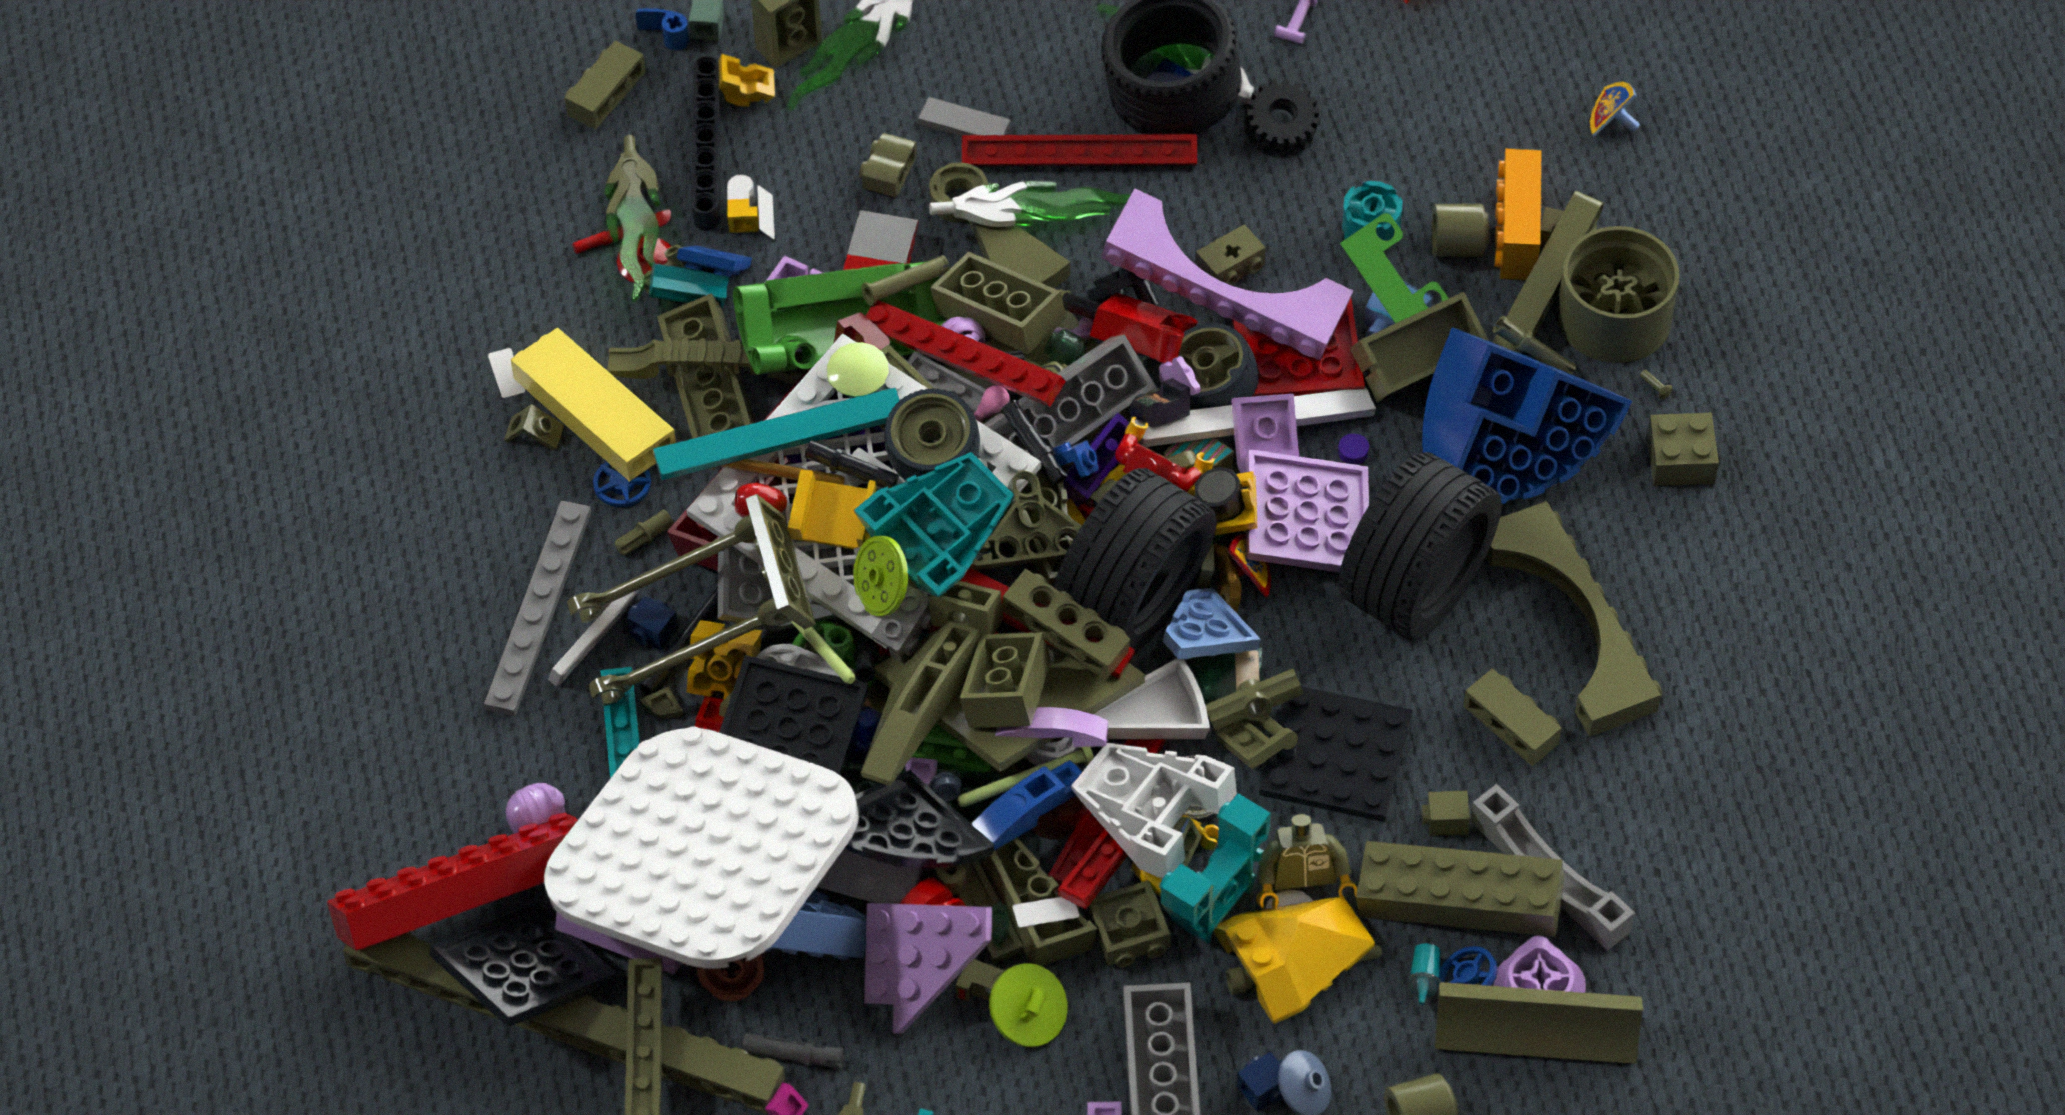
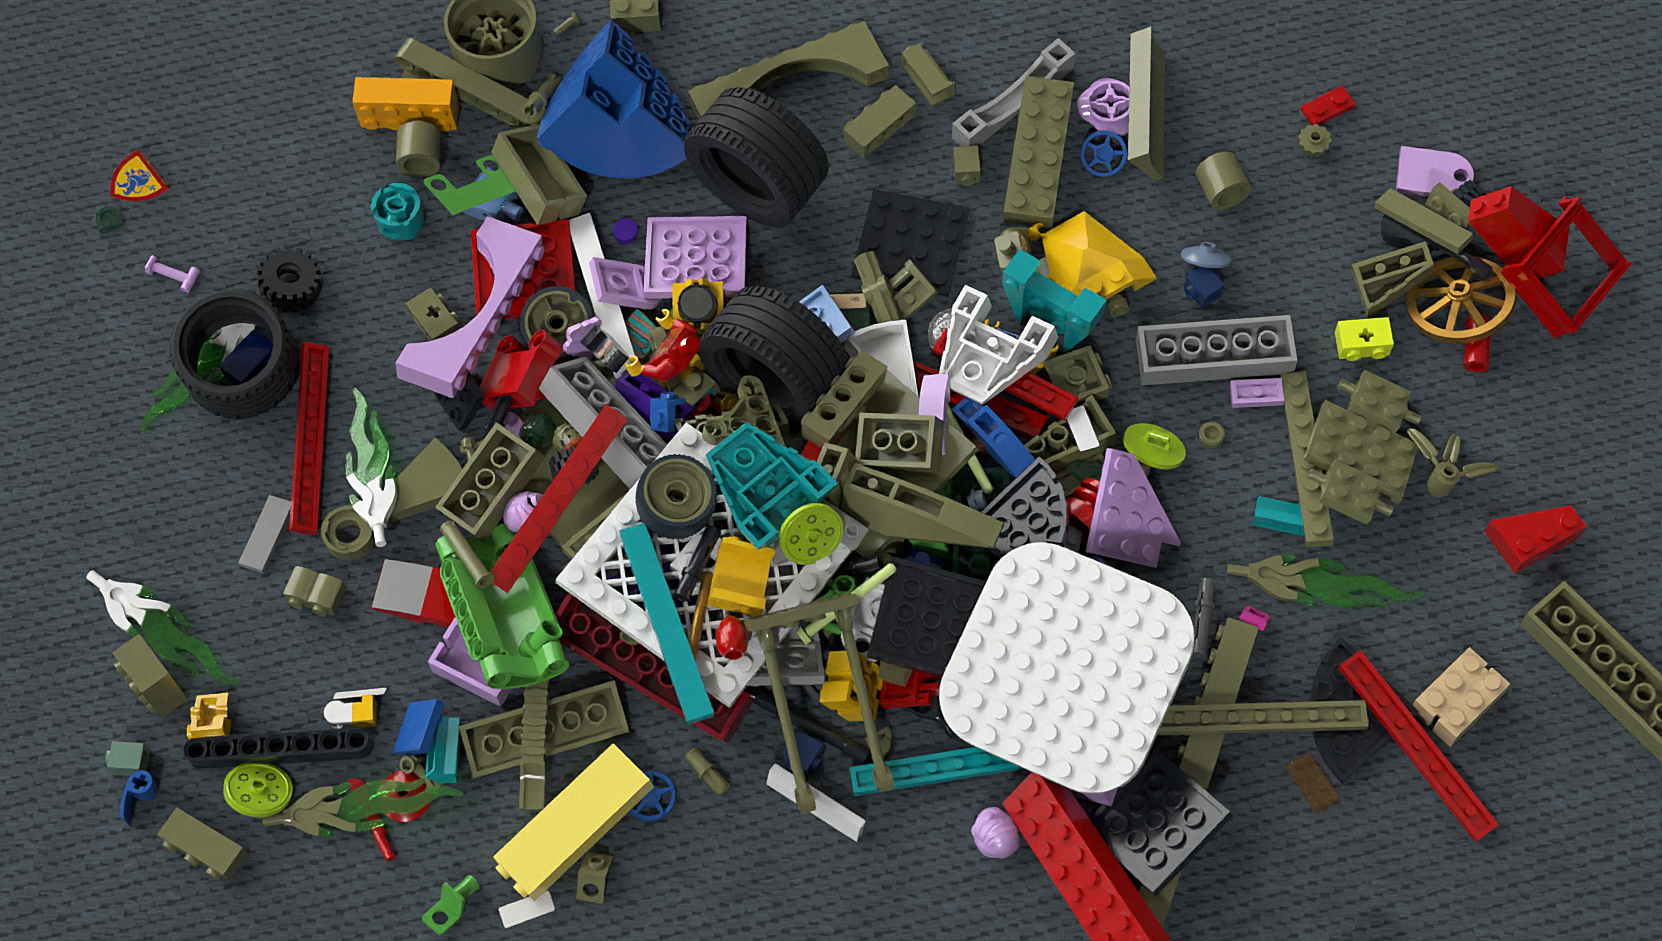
camera: 90 degrees left, 10 degrees up
light grey plate [484,500,592,716] -> none
yellowish green dish [827,342,889,397] -> none
leg [834,312,890,350] -> none
light grey tile [907,352,986,413] -> none
bright pink piece [973,386,1010,423] -> none
black pin [1000,400,1068,487] -> none
piece [1407,943,1441,1005] -> none
shield [1590,82,1639,136] -> none
none -> lime shield [223,762,292,817]
none -> bright green bracket [422,875,480,936]
none -> olive window [902,42,955,107]
none -> olive tile [1198,422,1225,448]

